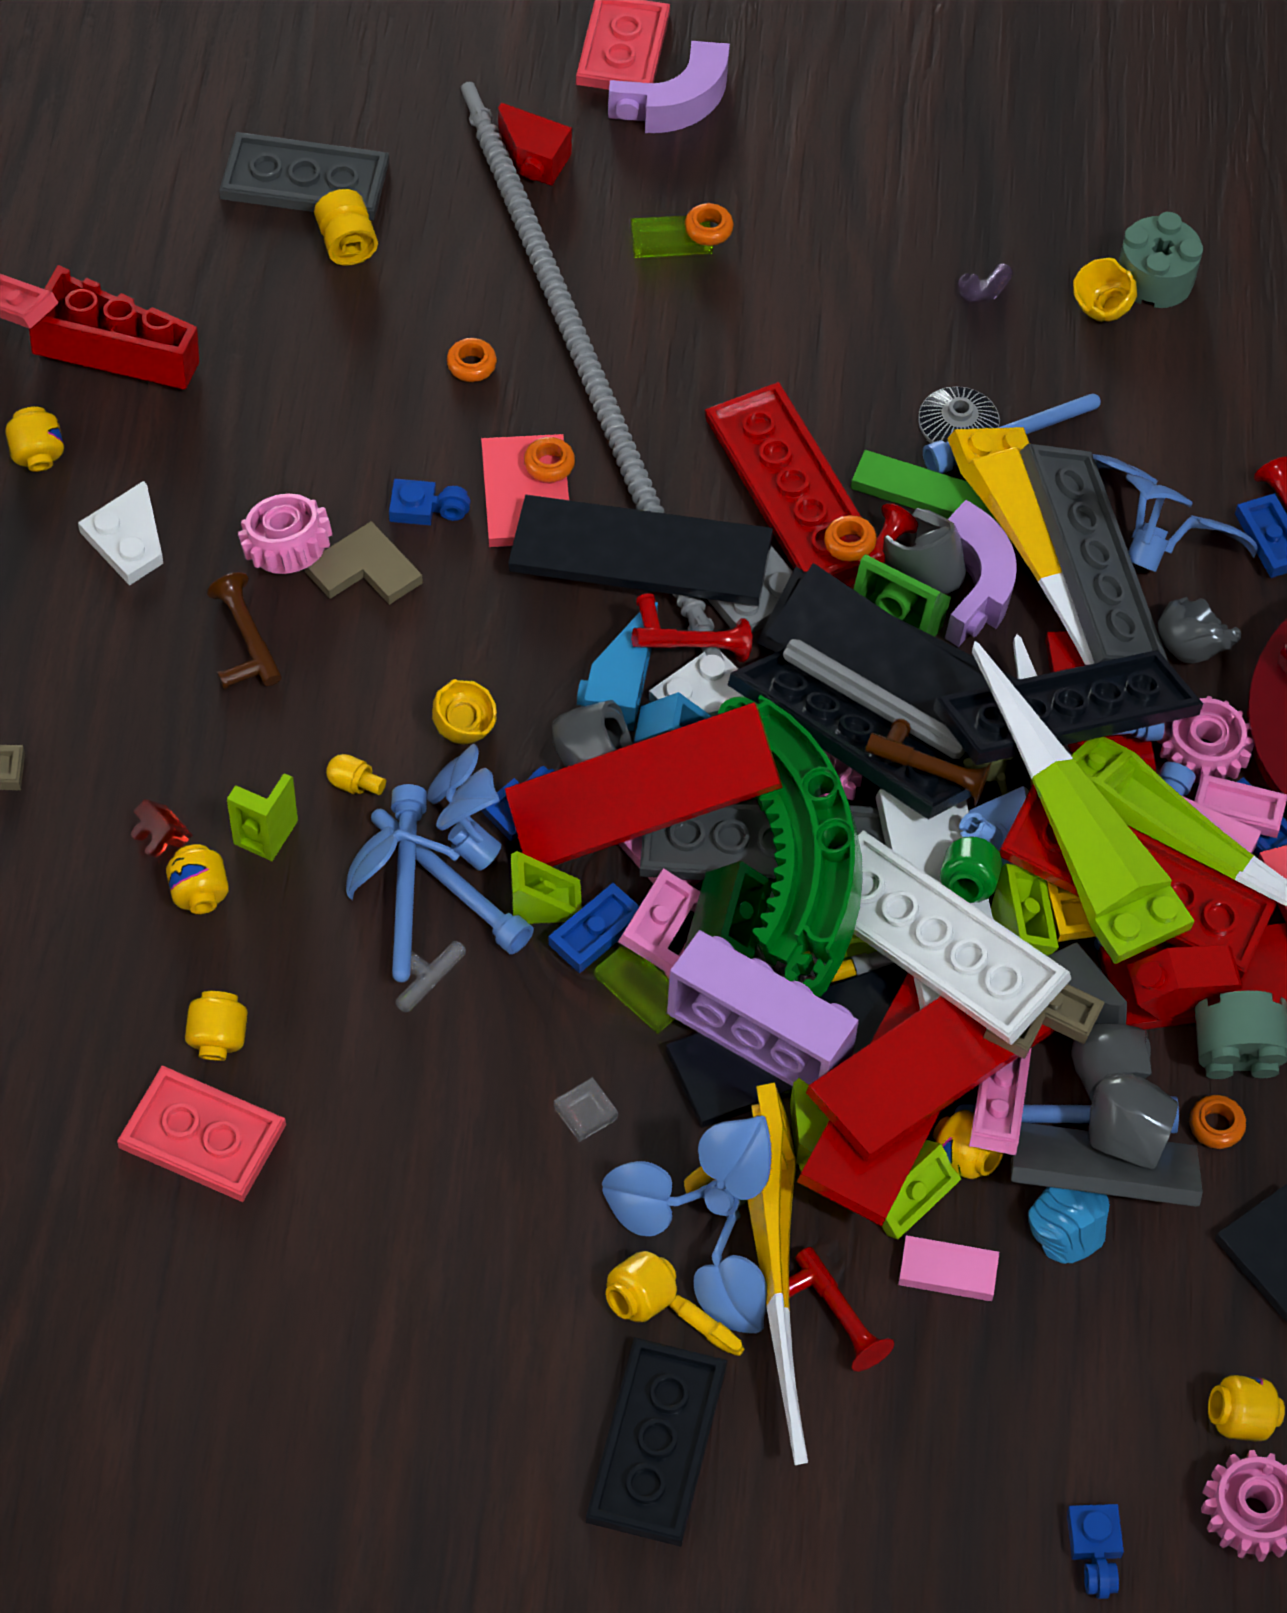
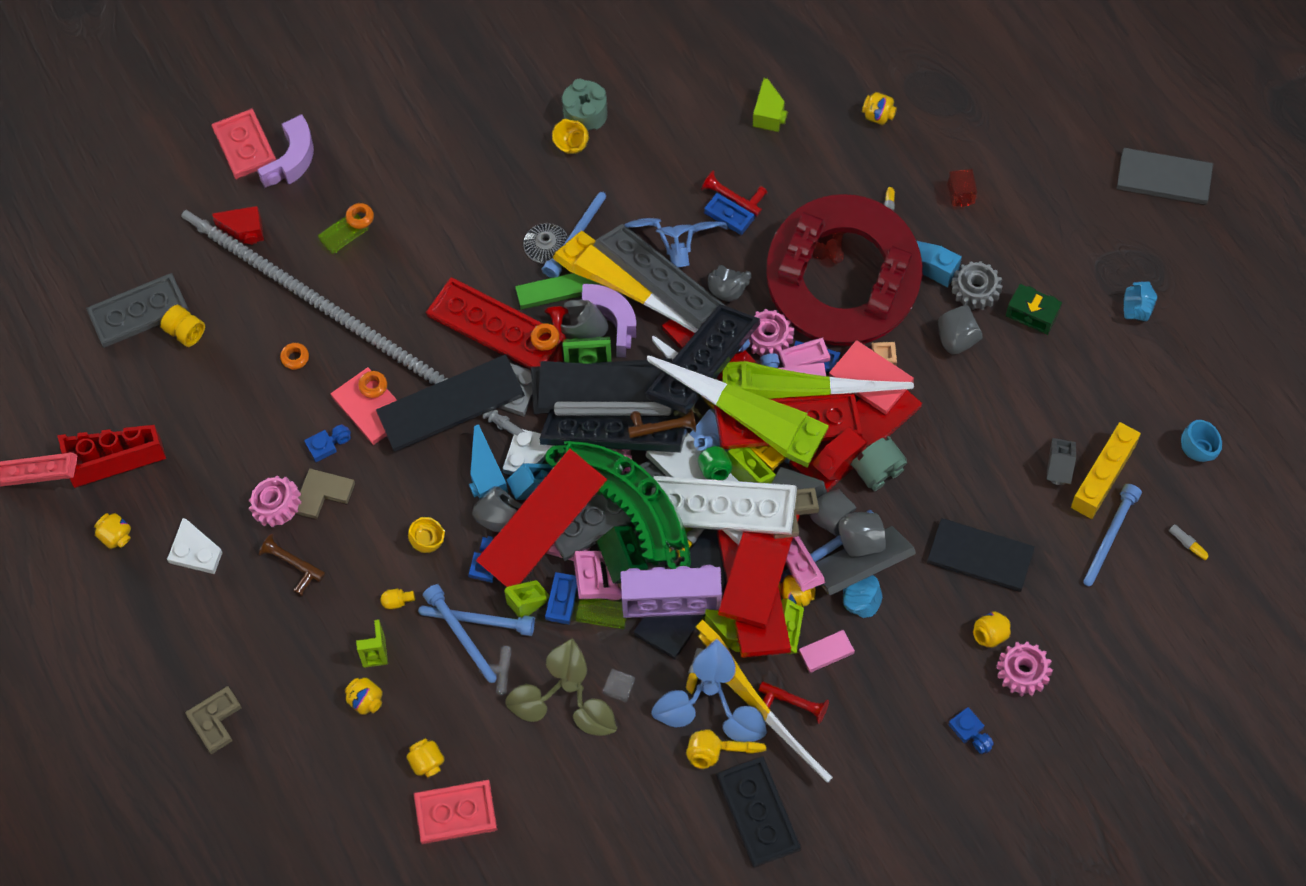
camera: 30 degrees left, 5 degrees up
clear red tile [131,799,193,857] -> none
medium blue plant [346,744,501,900] -> none
red piece [631,593,752,662] -> none
clear purple arm [958,263,1013,302] -> none
orange piece [1189,1095,1246,1149] -> none
none -> olive plant [505,638,617,736]

